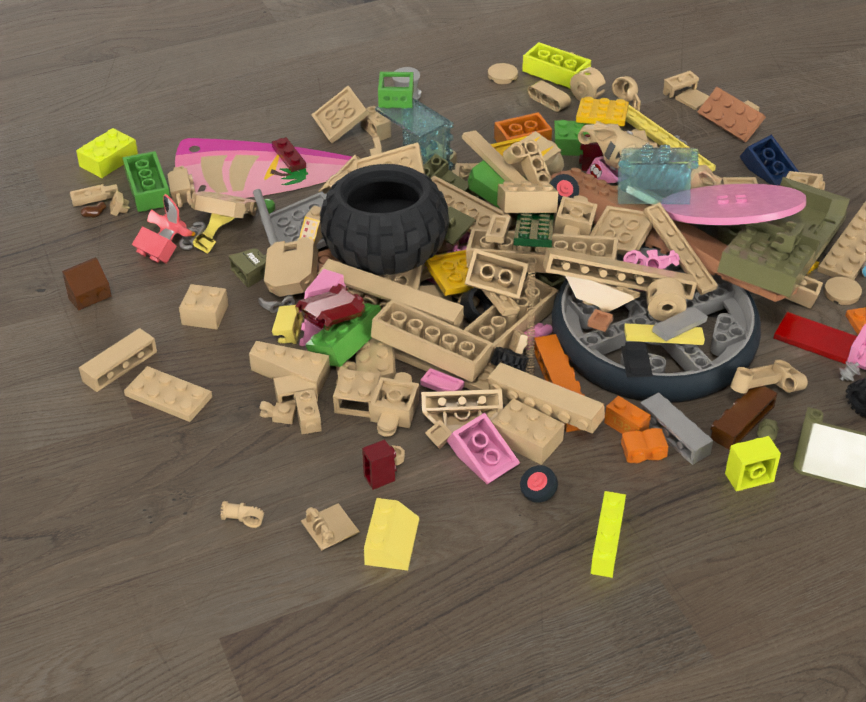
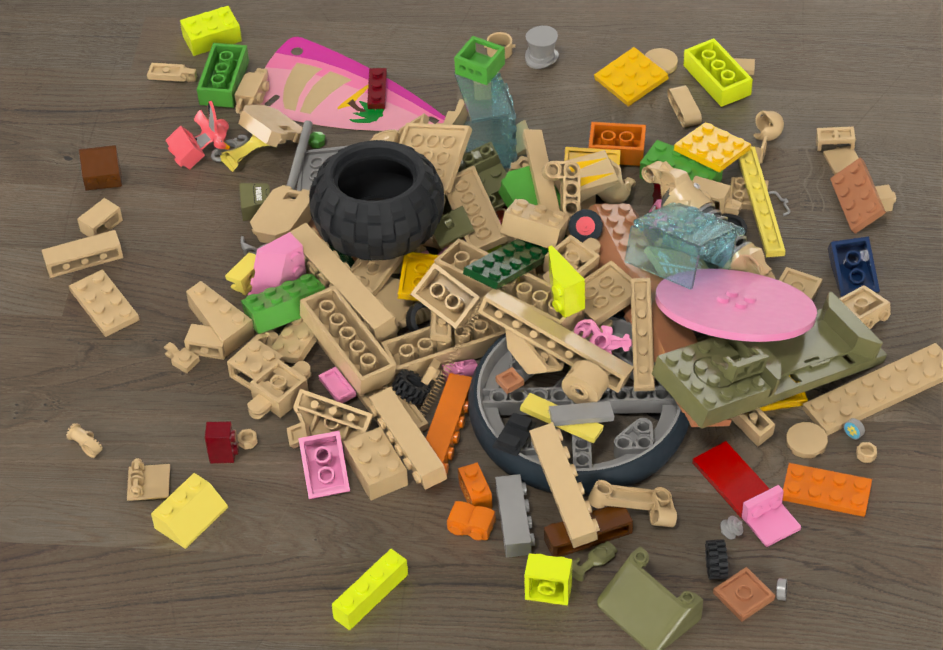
camera: 30 degrees right, 5 degrees up
reddish brown arm [81,201,106,218] -> none
tan tile [110,191,130,216] -> none
tan brick [179,284,228,330] -> none
tan brick [294,389,321,434] -> none
dark red brick [295,283,365,331] -> none
tan plate [312,86,370,143] -> none
tan piece [485,214,511,243] -> none
black wheel [520,465,558,503] -> none
tan piece [570,67,605,101] -> none
none -> tan brick [78,198,123,237]
none -> tan piece [484,32,515,59]
none -> tan brick [529,422,600,548]
none -> neon yellow slope [548,245,585,318]
none -> yellow plate [594,47,669,107]

